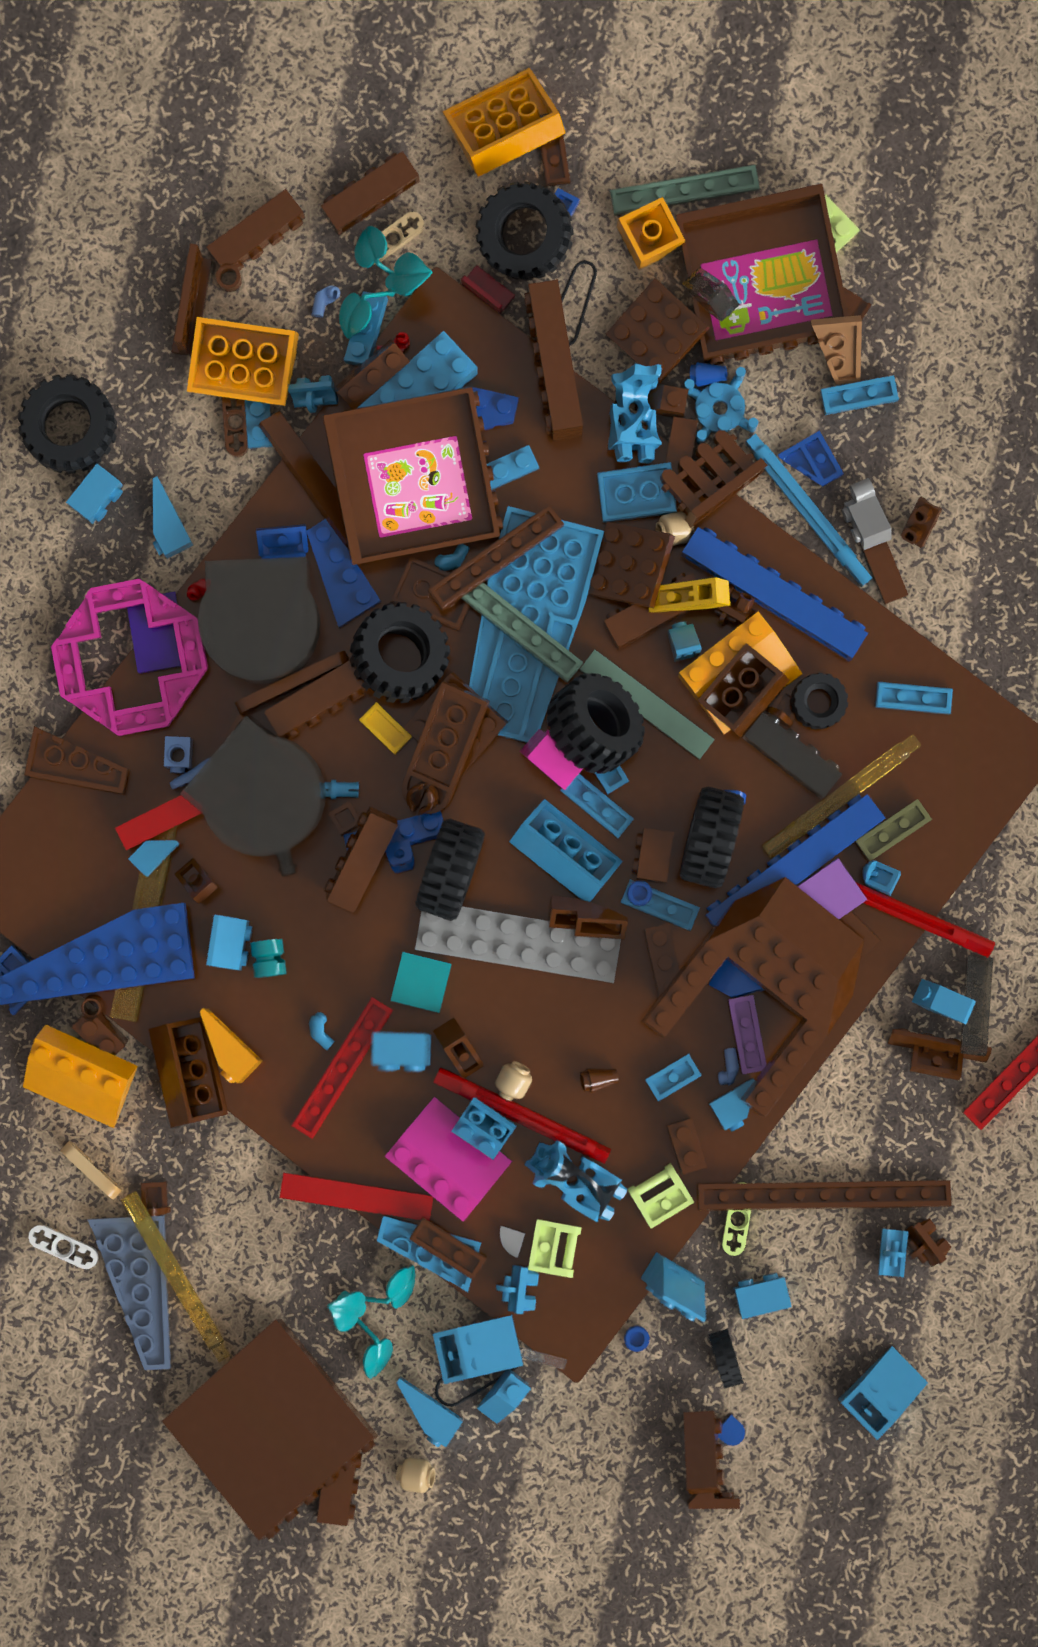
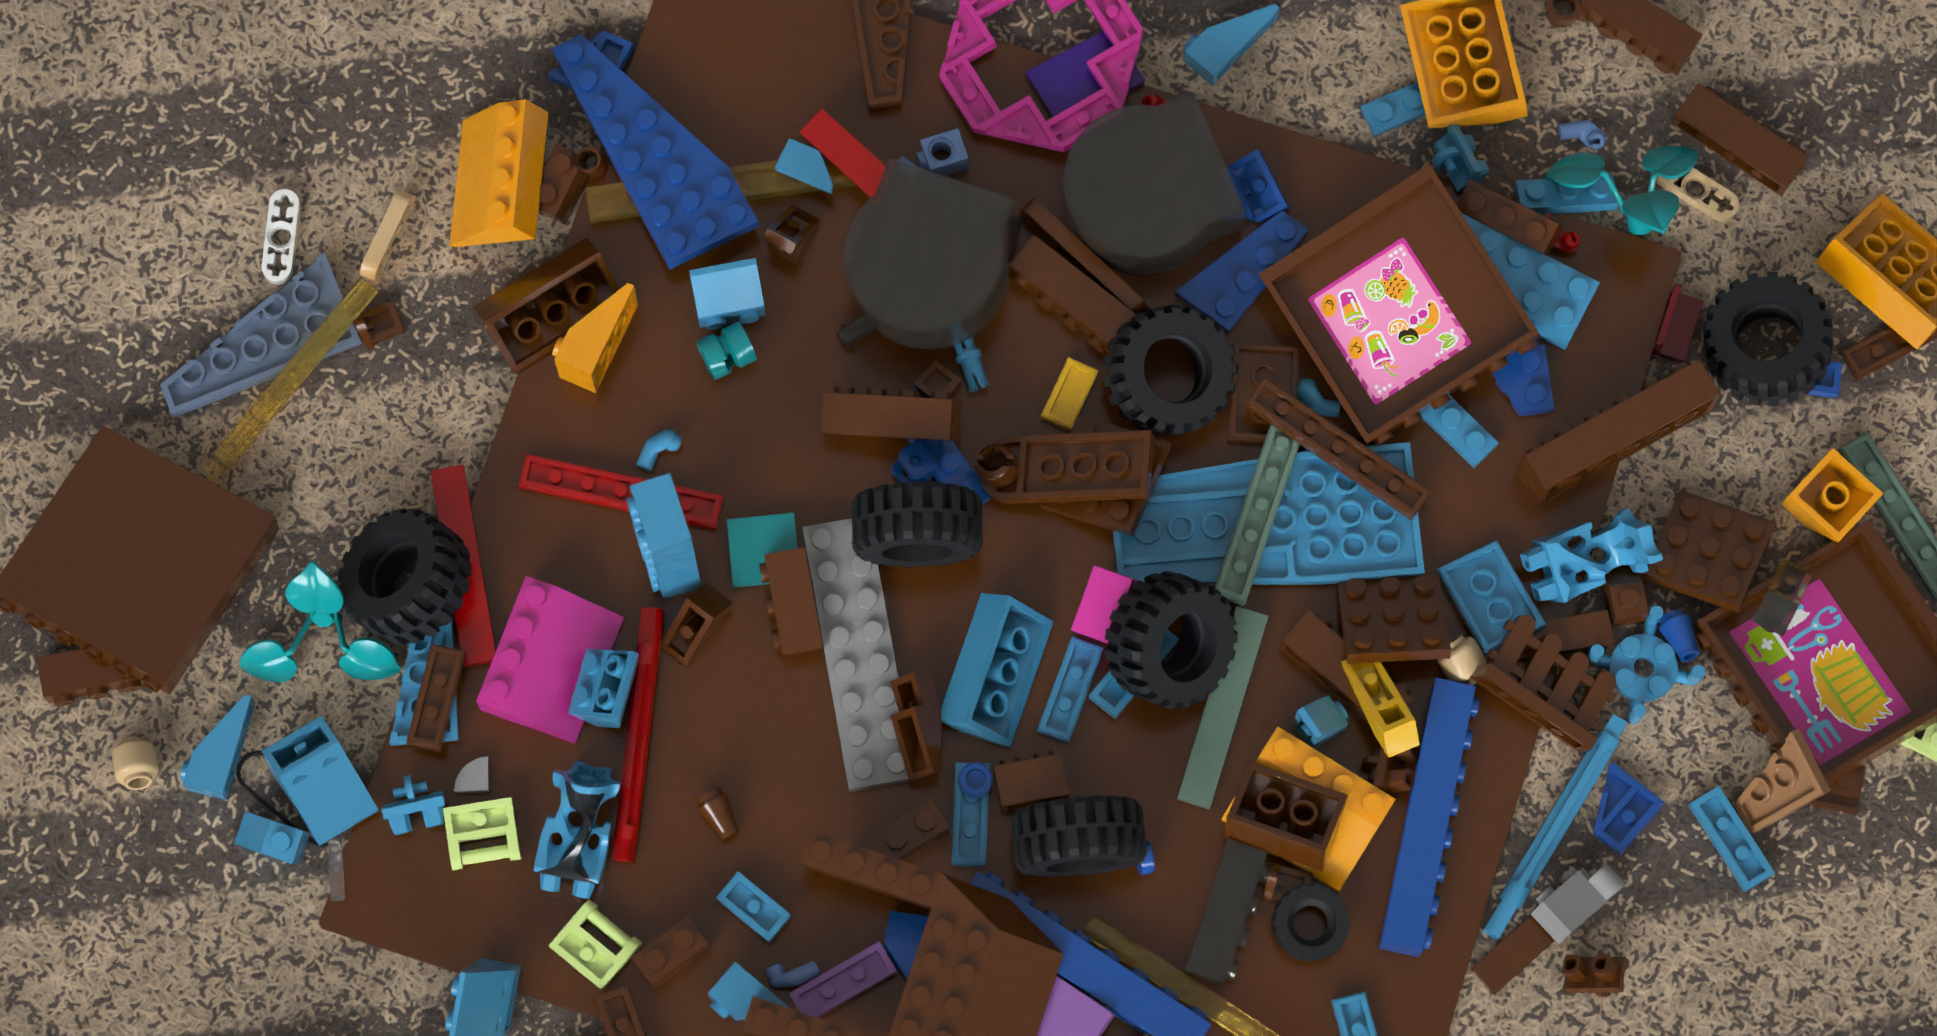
camera: 65 degrees right, 10 degrees down
reddish brown beam [222,397,248,457] -> none
reddish brown tile [258,411,347,545] -> none
tan head [495,1061,532,1101] -> none
black piece [561,260,597,346] -> none
blue tile [624,1326,650,1352] -> none
none -> black tyre [338,508,471,645]
none -> reddish brown brick [759,547,823,657]

